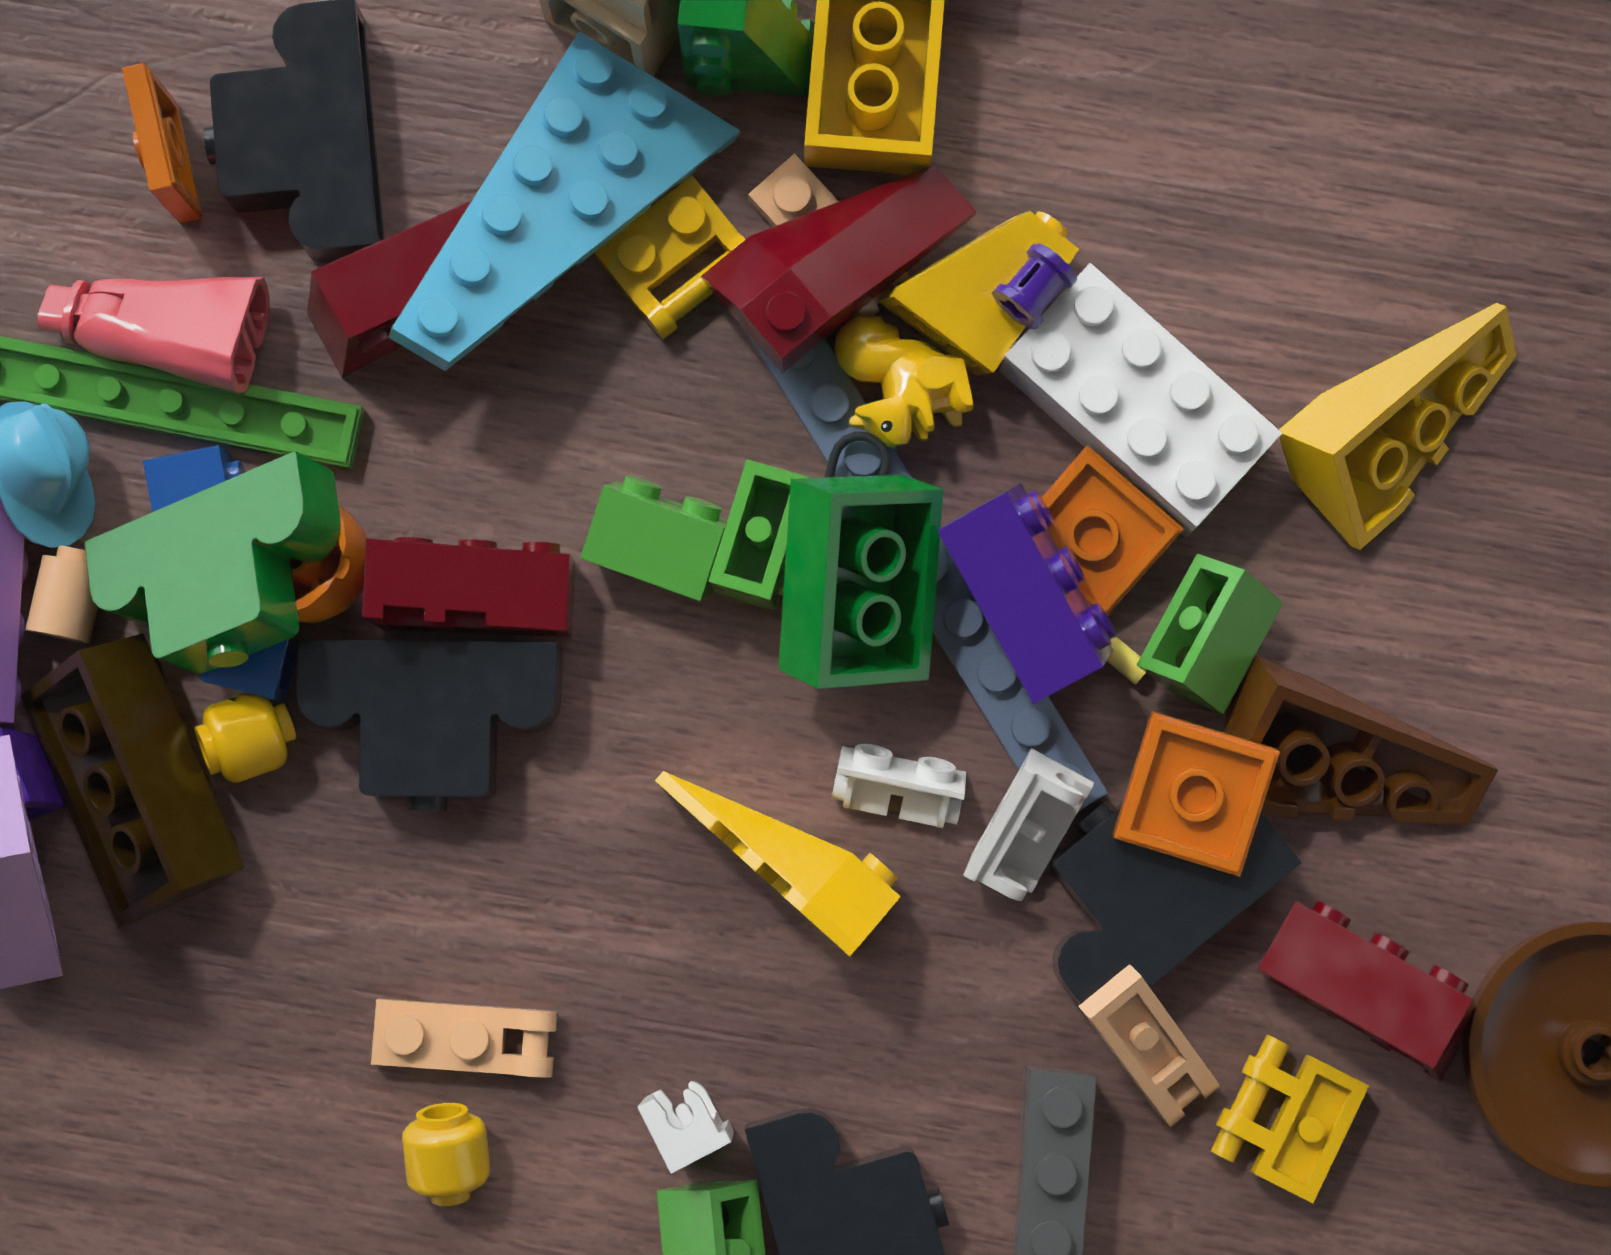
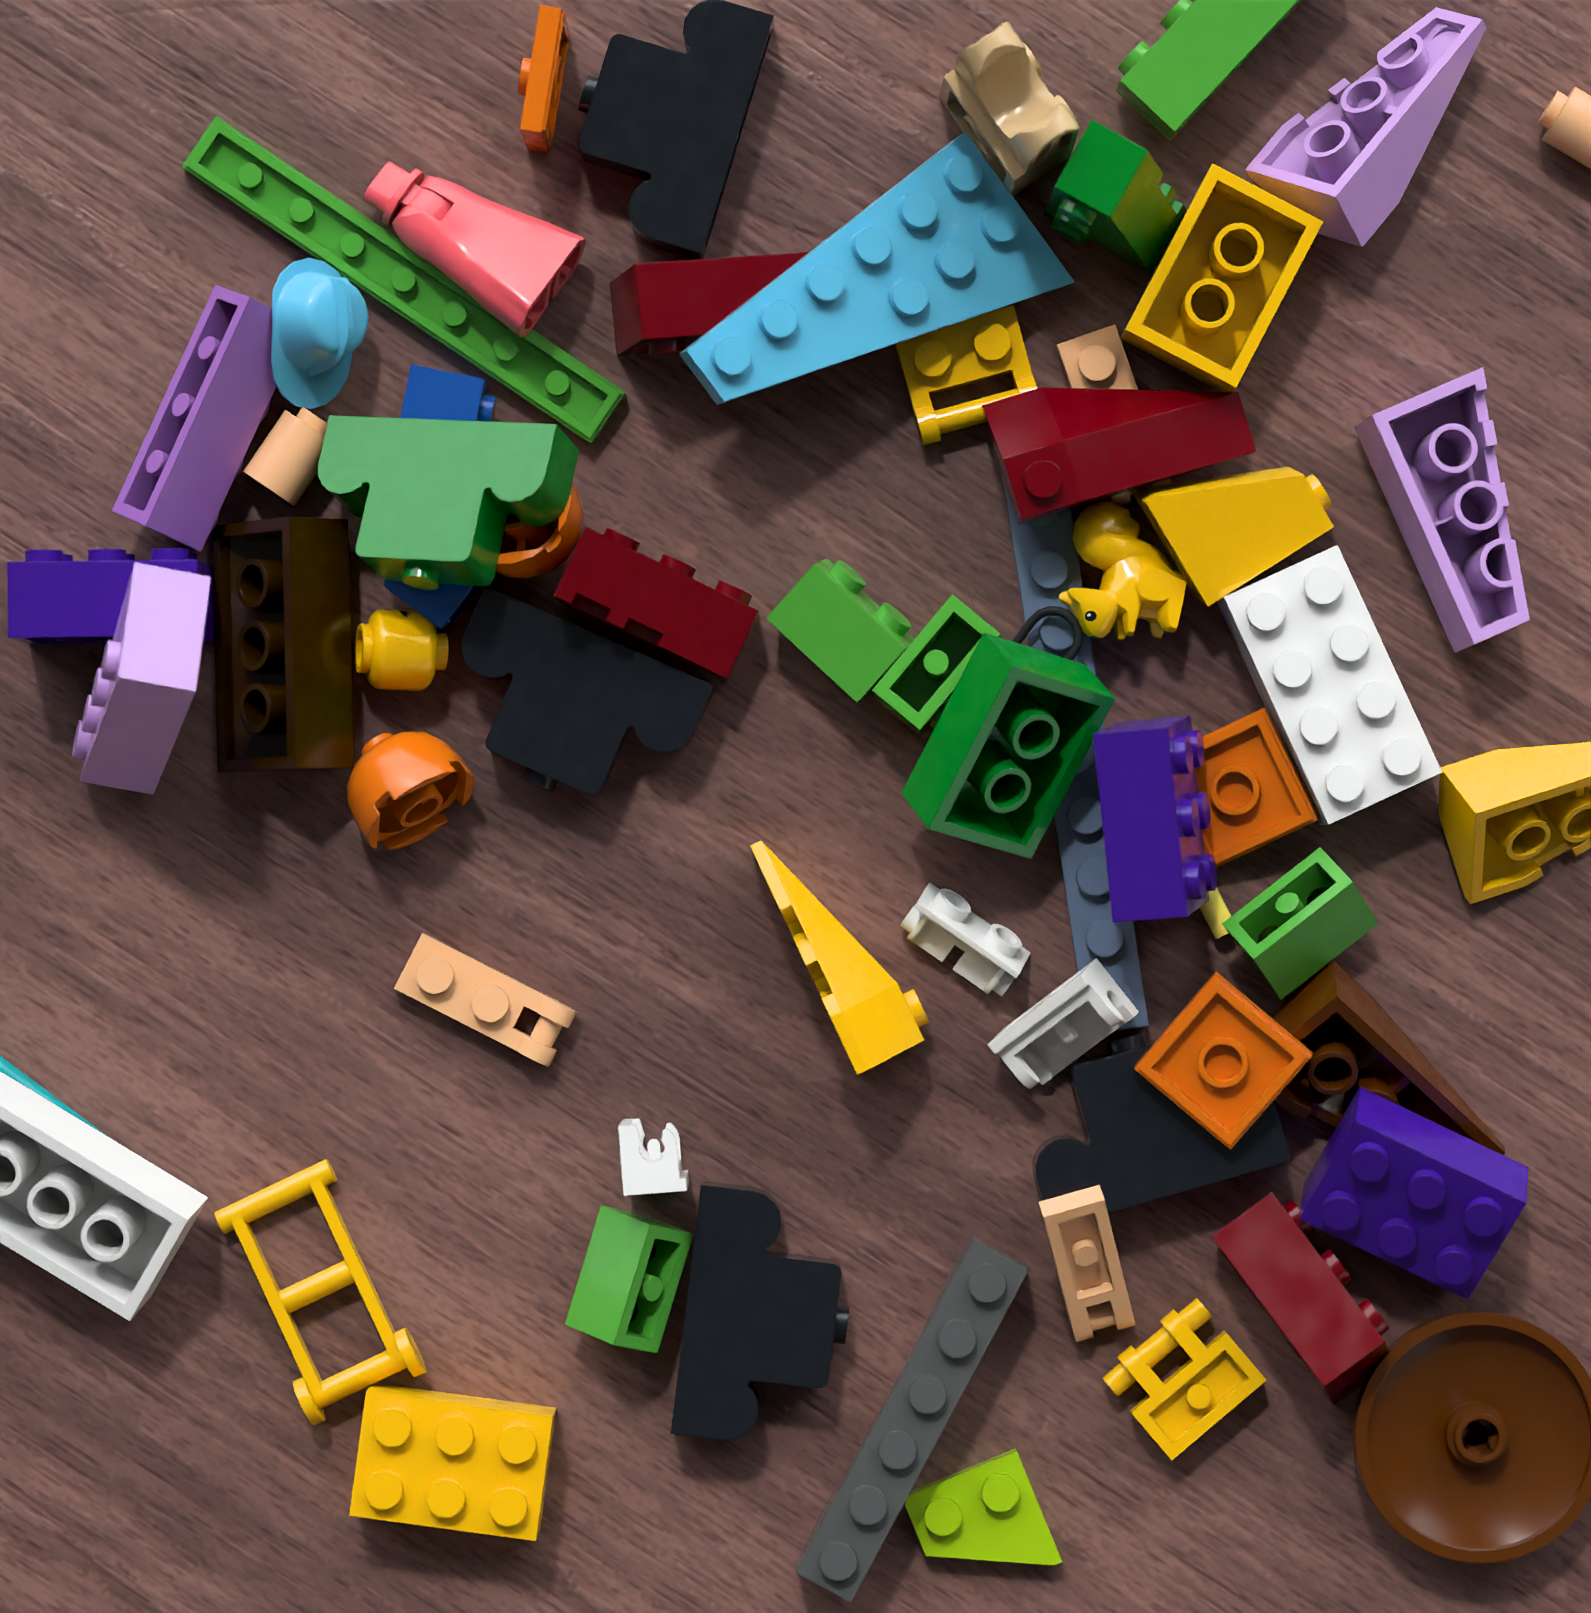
camera: 20 degrees right, 5 degrees up
yellow head [402,1103,491,1206] -> none
dark purple bush [992,243,1077,330] -> none
none -> orange cylinder [347,731,475,850]
none -> dark purple brick [1299,1087,1528,1300]
none -> lavender wedge [1354,367,1530,653]

